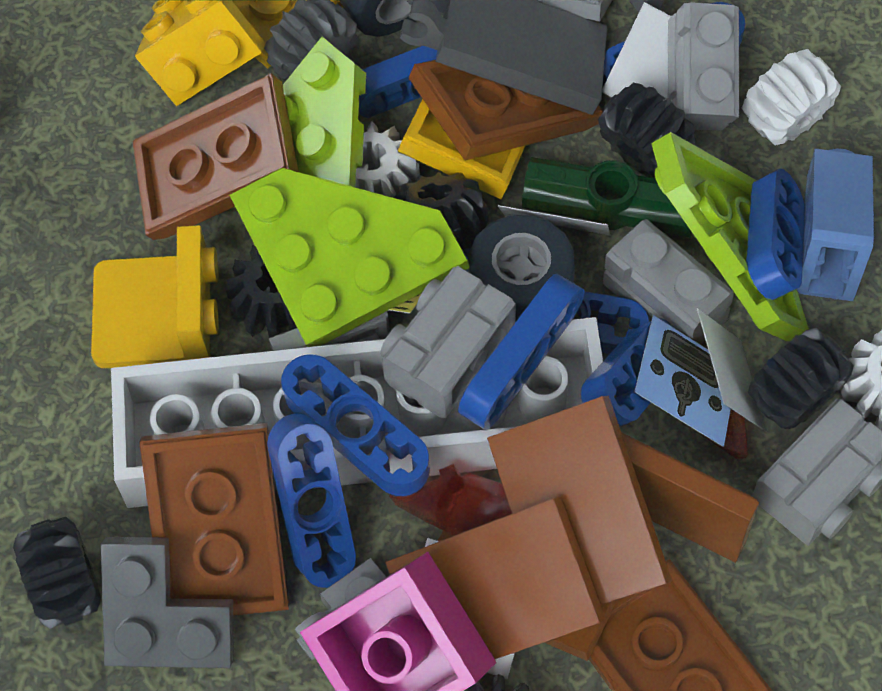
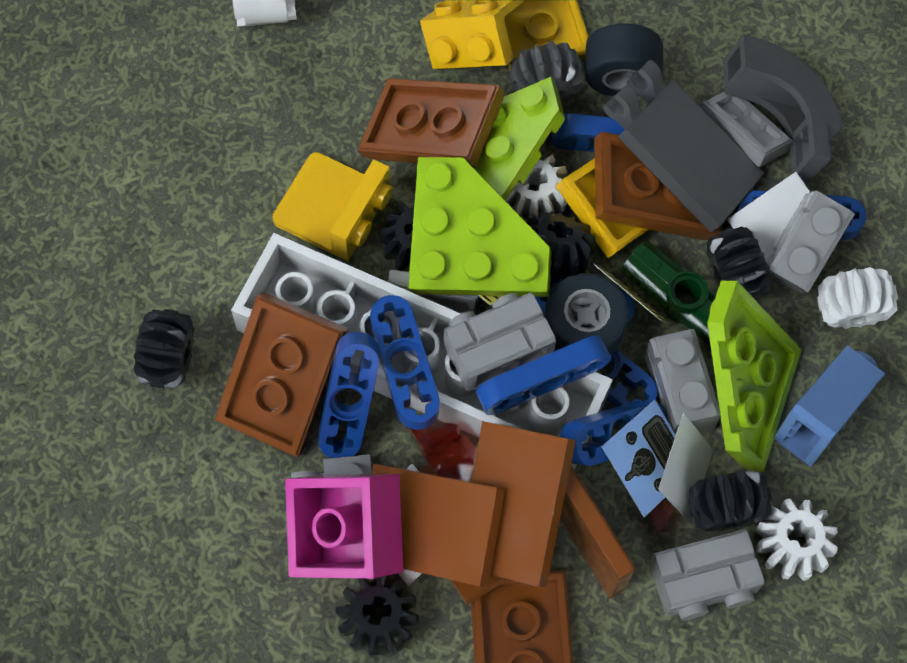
camera: 25 degrees right, 5 degrees up
dark grey plate [101,537,234,668] -> none
blue beam [746,169,805,300] -> none

